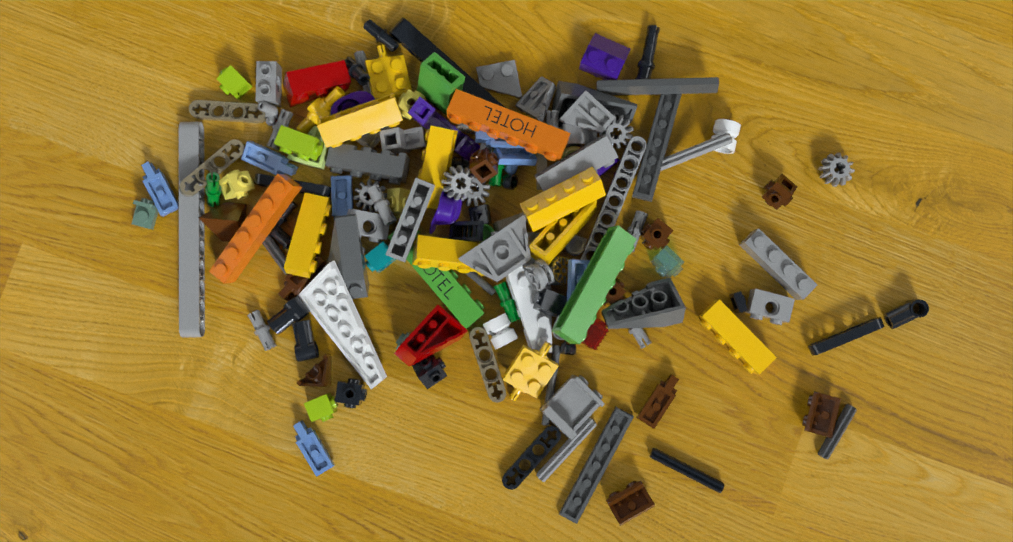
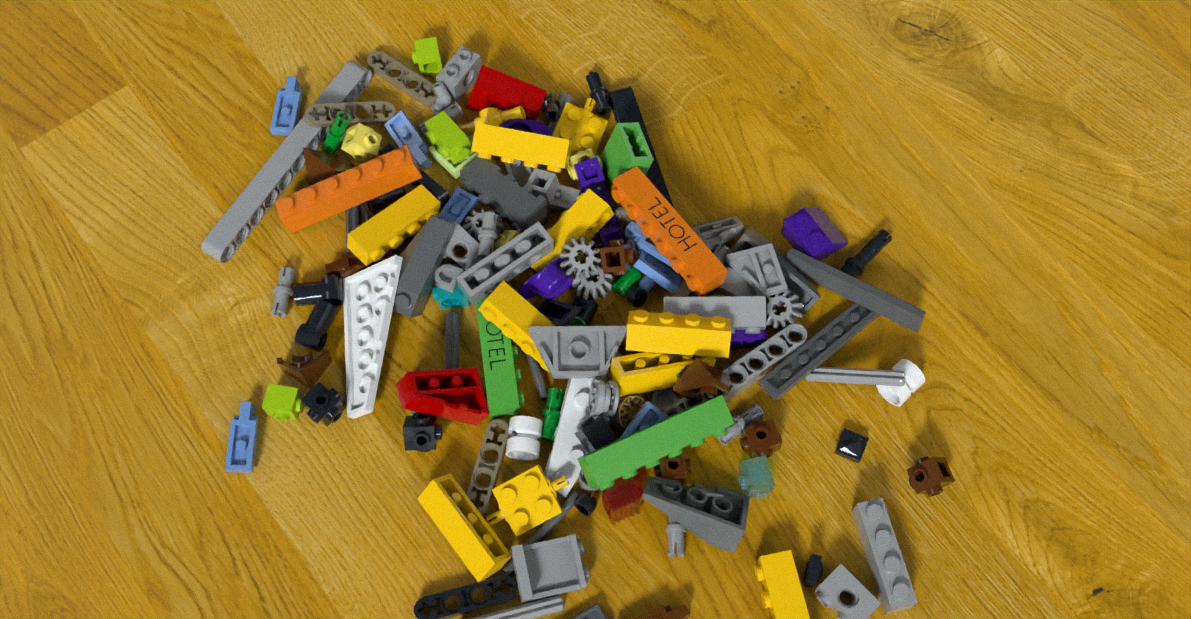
camera: 30 degrees right, 20 degrees down
sand green bracket [131,198,158,230] -> none
light grey wing [476,60,522,99] -> none
light grey gear [818,153,855,187] -> none
none -> yellow brick [417,473,512,582]
none -> light grey tile [434,264,464,293]
none -> dark grey axle [445,312,460,369]
none -> reddish brown slope [673,358,730,399]
none -> black tile [834,428,869,464]

